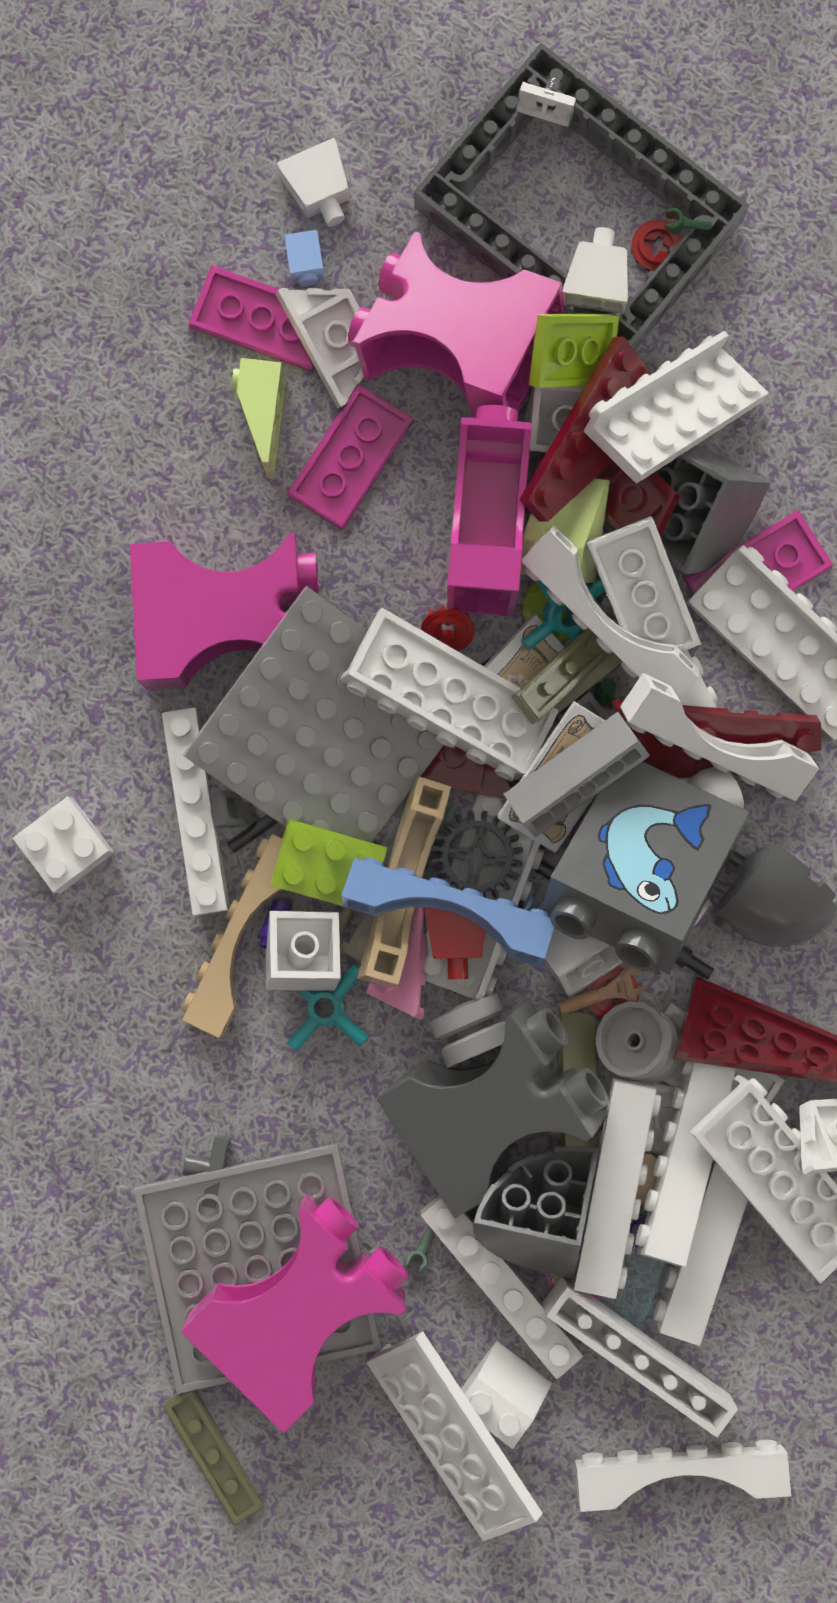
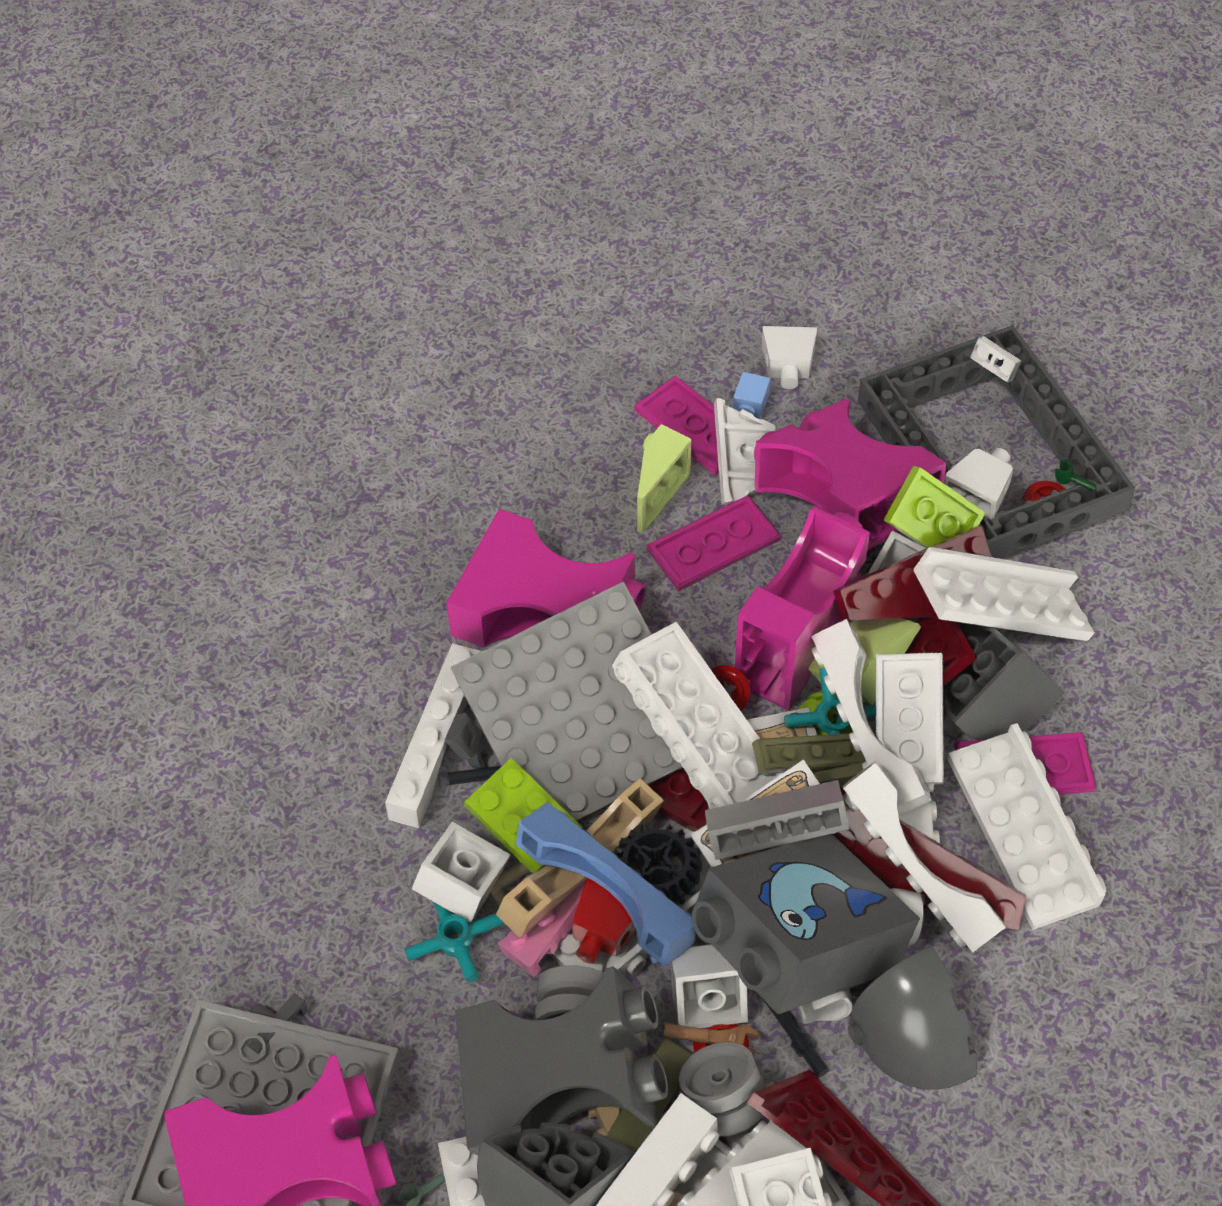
camera: 25 degrees right, 30 degrees down
white brick [13,796,115,894] -> none
tan arch [181,834,283,1038] -> none

